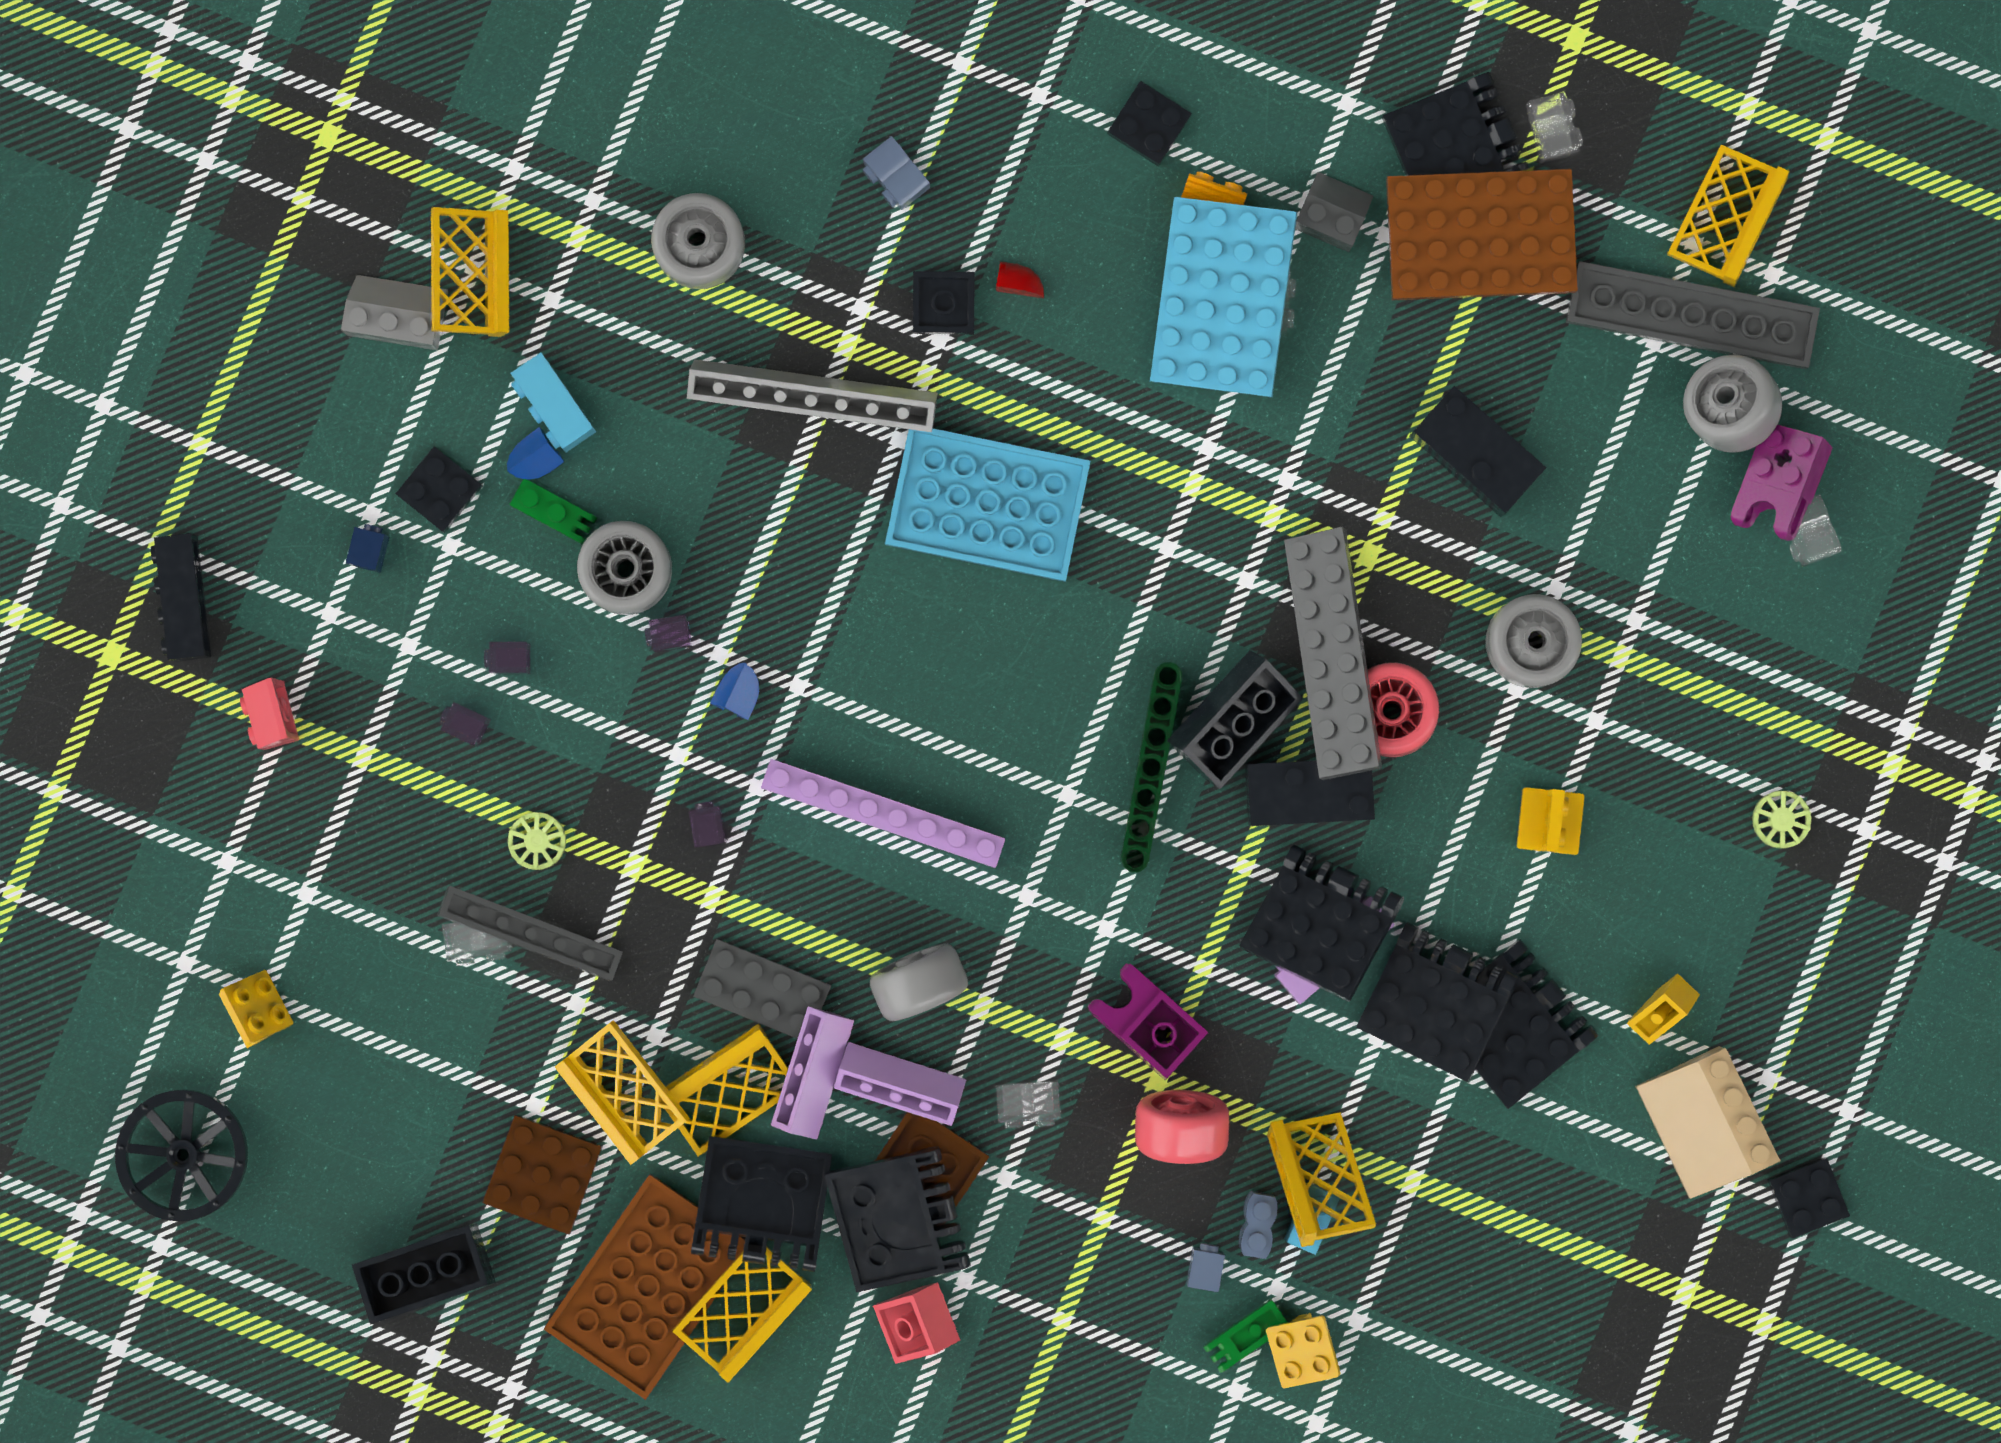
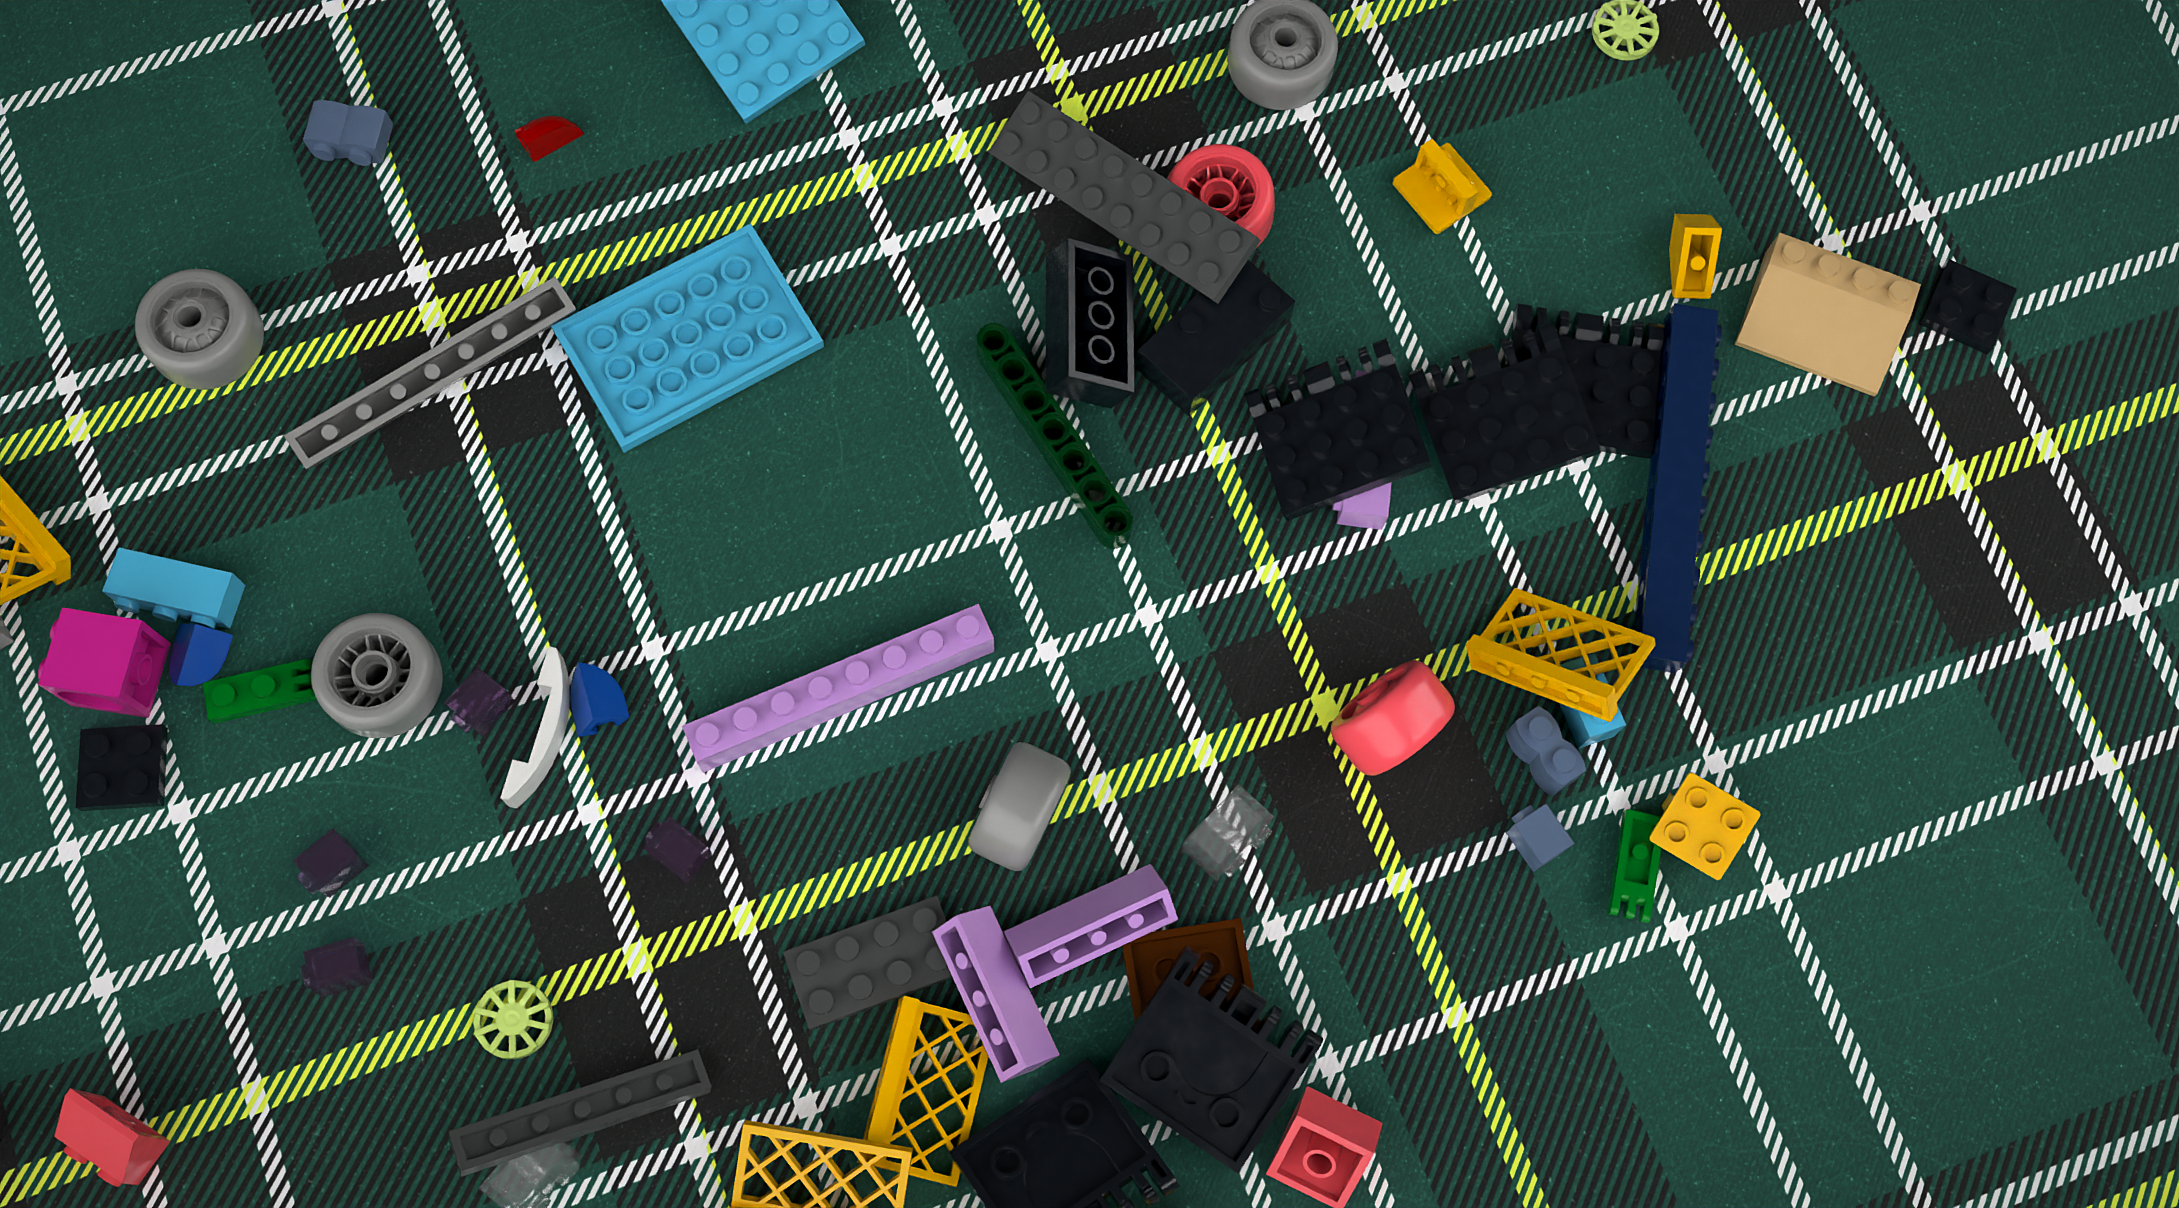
camera: 45 degrees left, 15 degrees down
dark blue brick [346,524,390,573] -> none
black plate [913,271,975,335] -> none
magenta brick [1087,964,1208,1081] -> none
none -> dark pink brick [38,608,171,718]
none -> white slope [500,647,570,808]
none -> dark blue brick [1631,303,1722,673]

